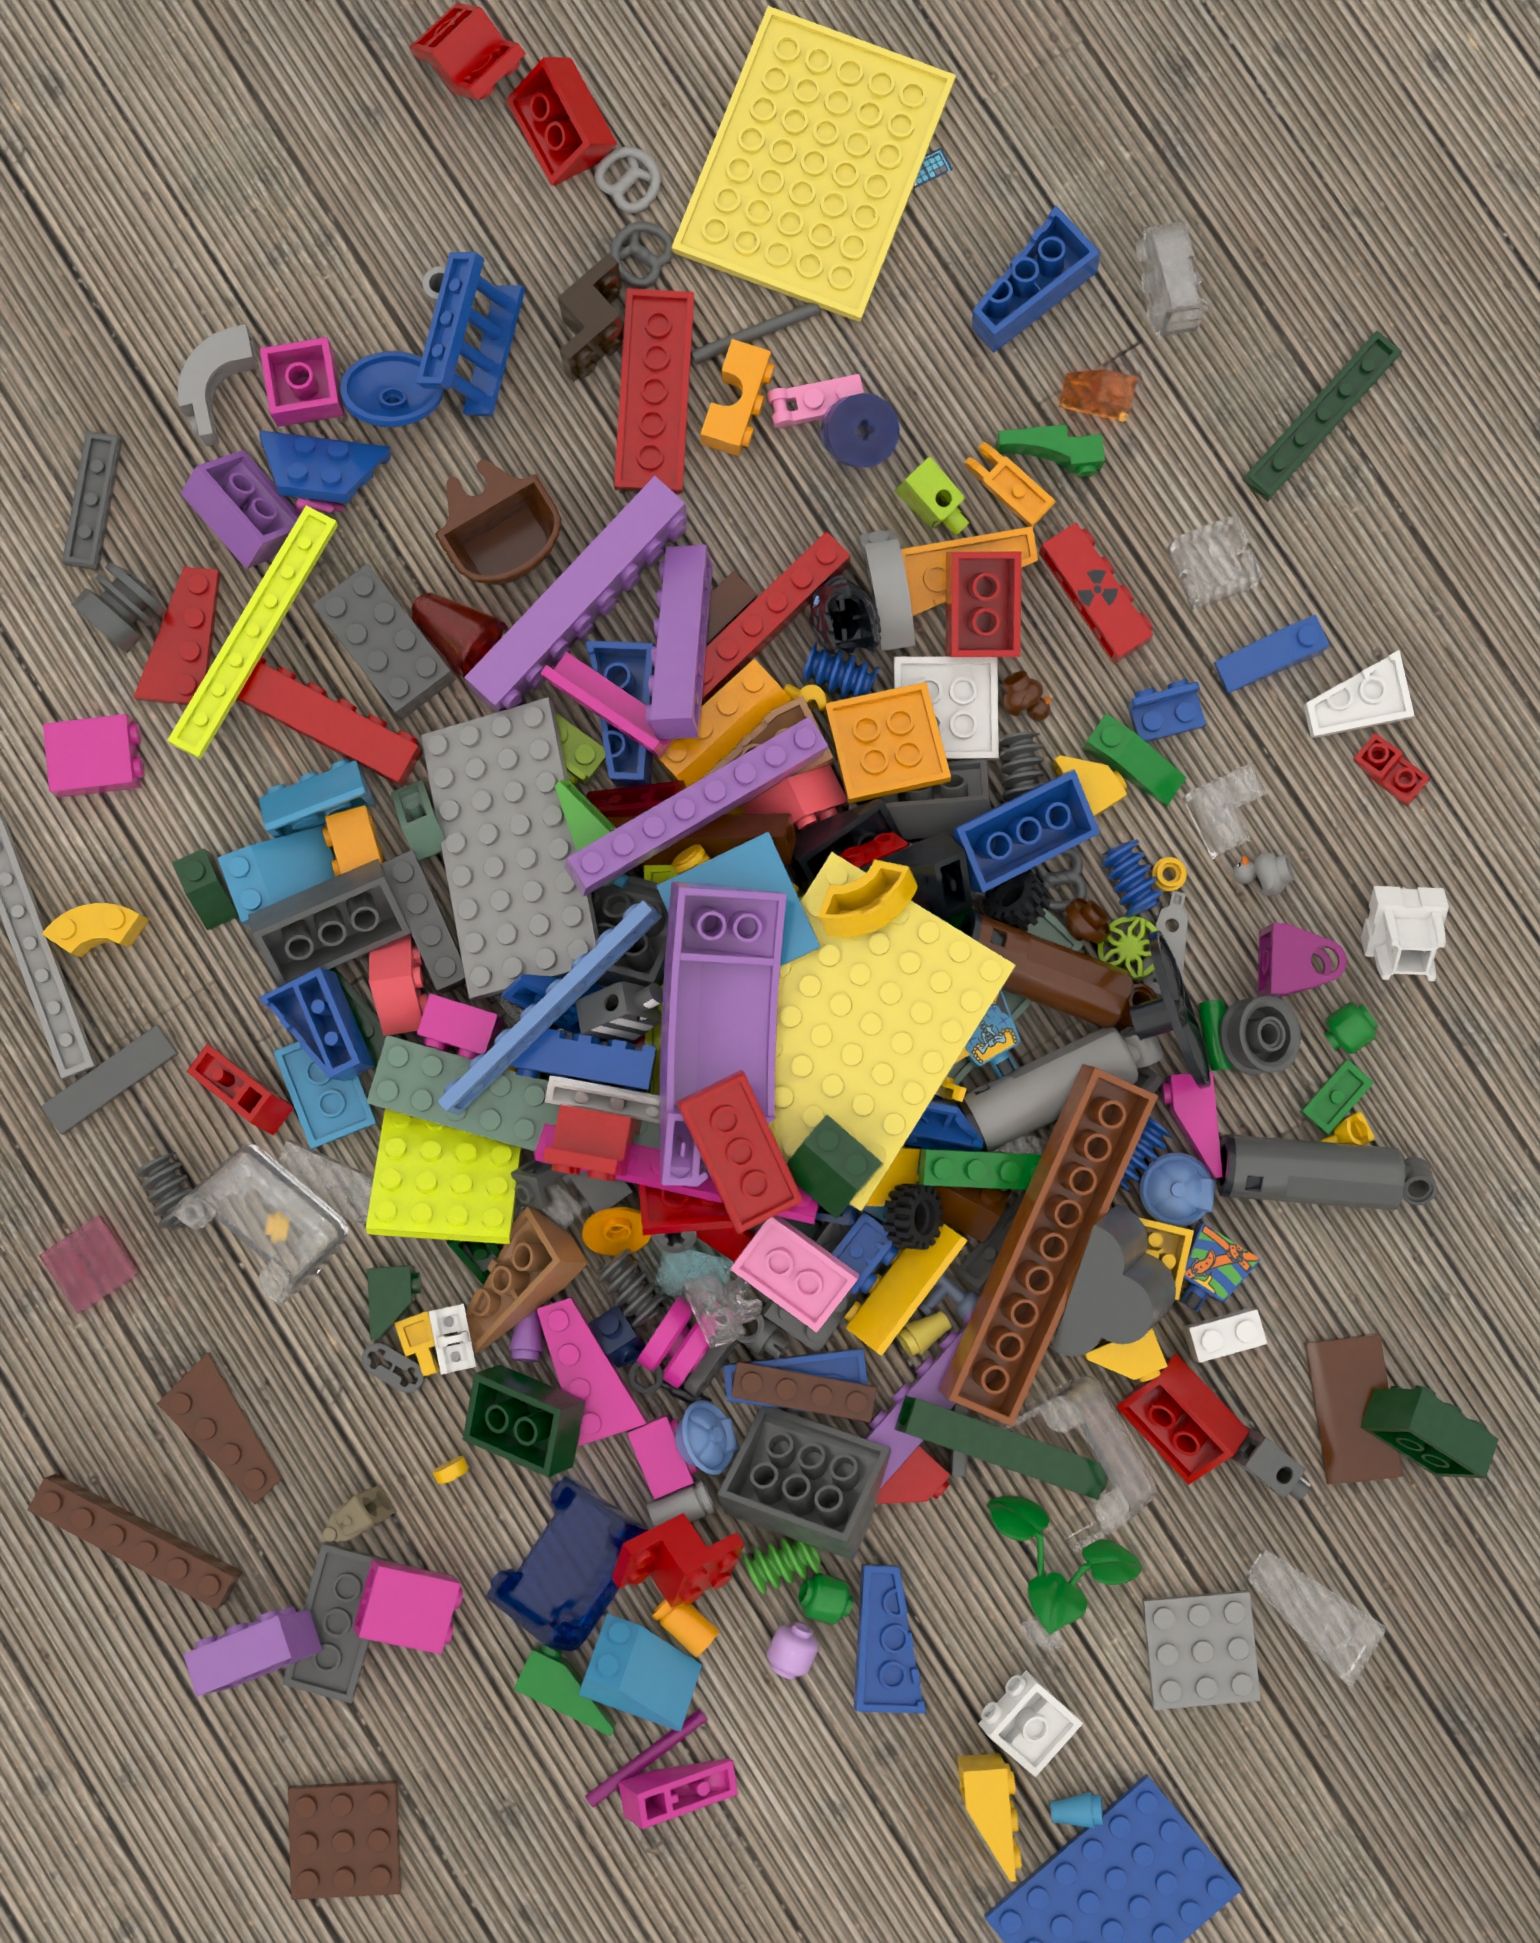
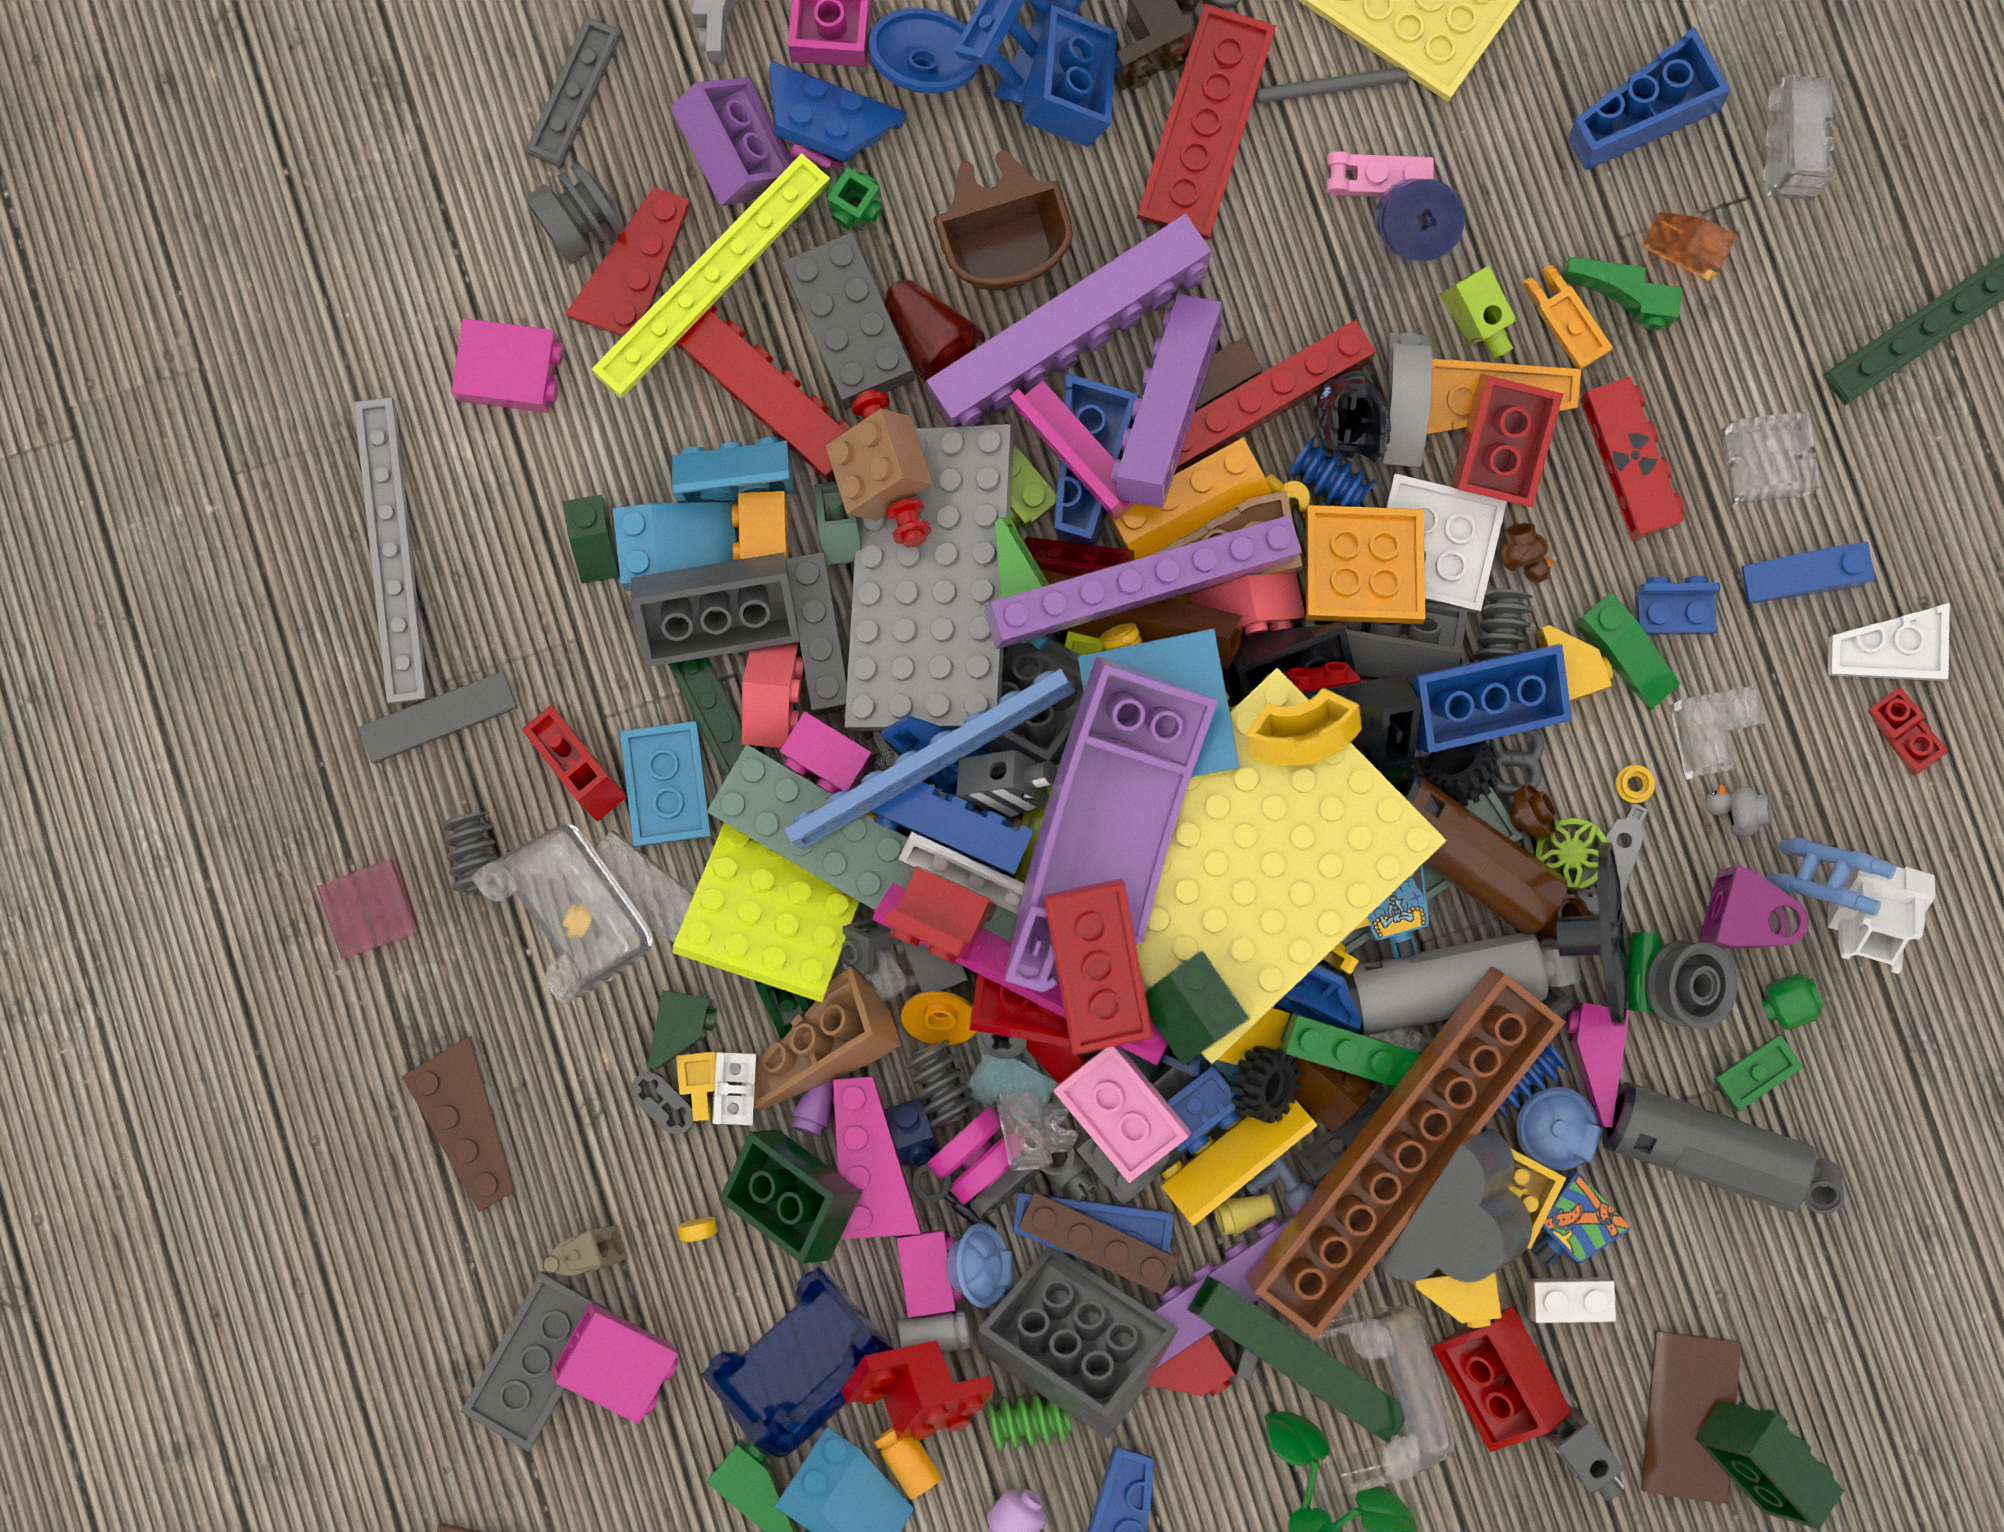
camera: 20 degrees right, 0 degrees up
reddish brown brick [27,1474,243,1610] -> none
yellow brick [42,903,150,958] -> none
medium lavender brick [183,1607,323,1697] -> none
blue wedge [259,967,374,1081] -> none
light orange arch [700,339,775,456] -> none
green head [798,1573,853,1625] -> none
blue piece [1101,839,1163,918] -> none
yellow piece [1318,1111,1375,1145] -> none
none -> medium nougat brick [825,389,933,547]
none -> green brick [826,167,883,232]
none -> blue slope [1022,5,1117,147]
none -> medium blue piece [1765,838,1896,916]

